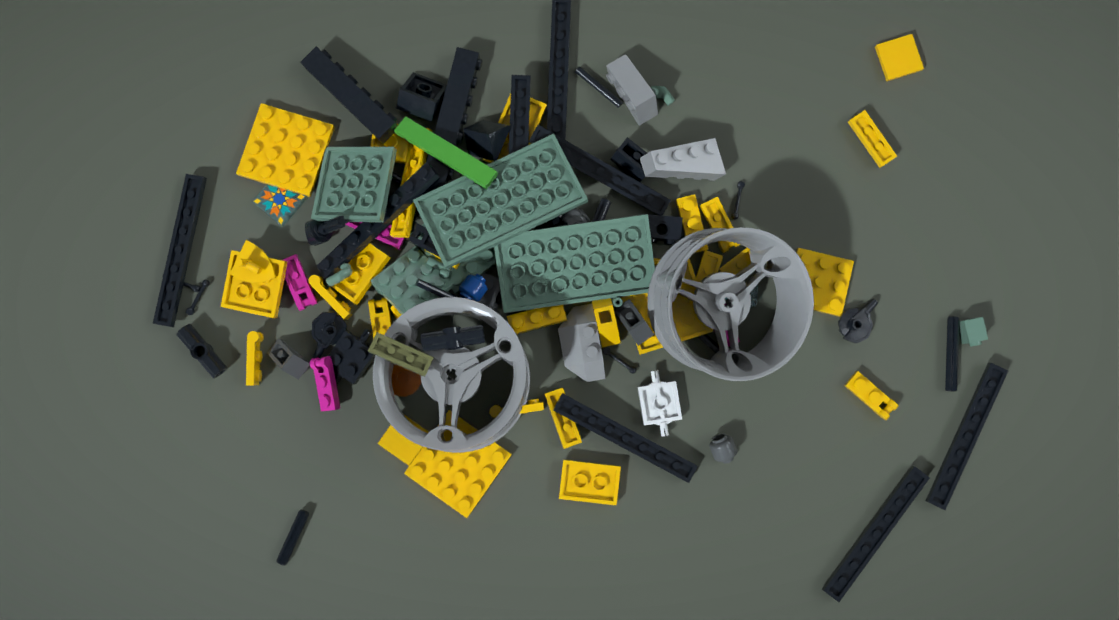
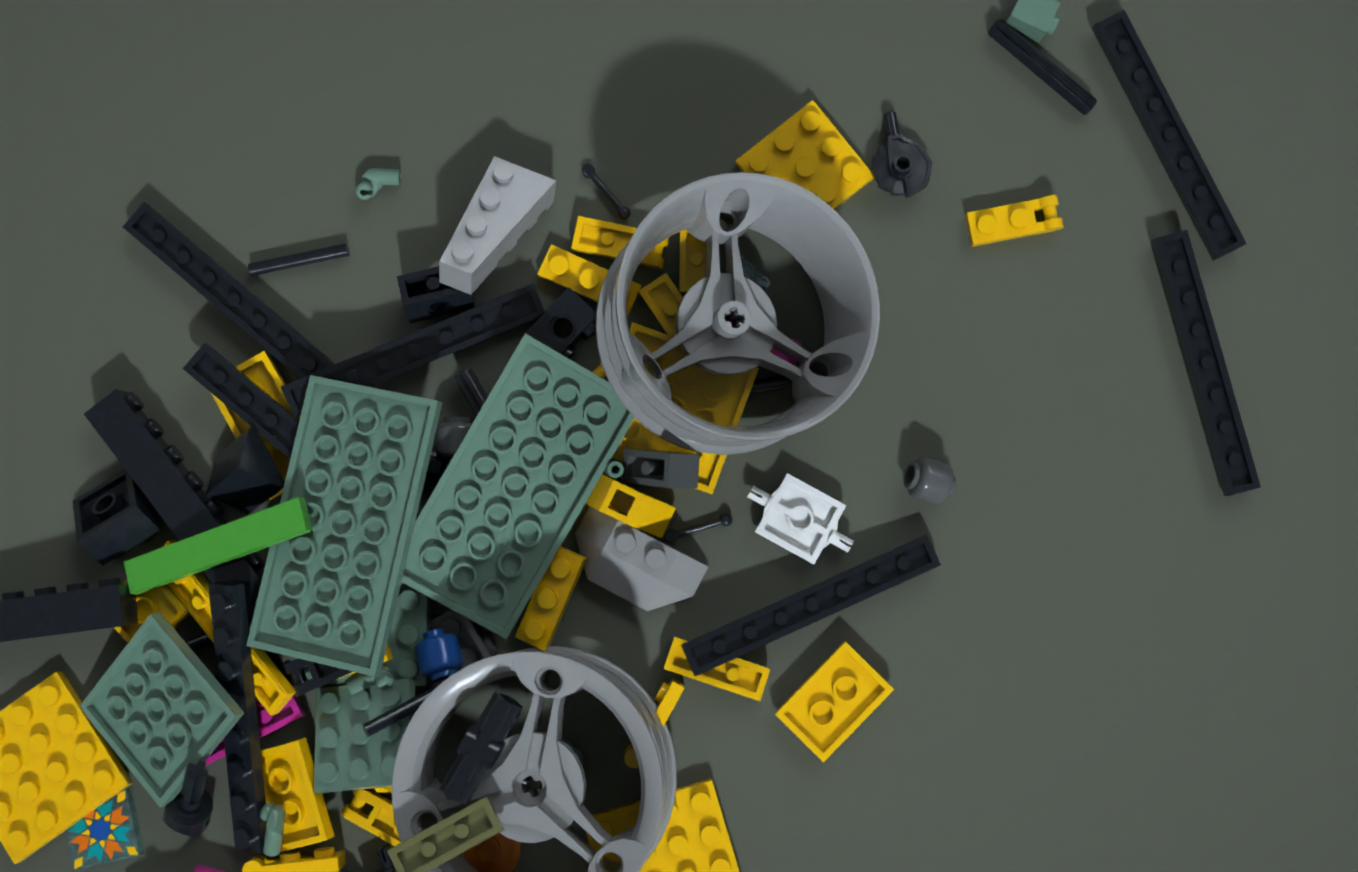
camera: 40 degrees left, 0 degrees up
light grey wedge [606,54,658,126] -> none

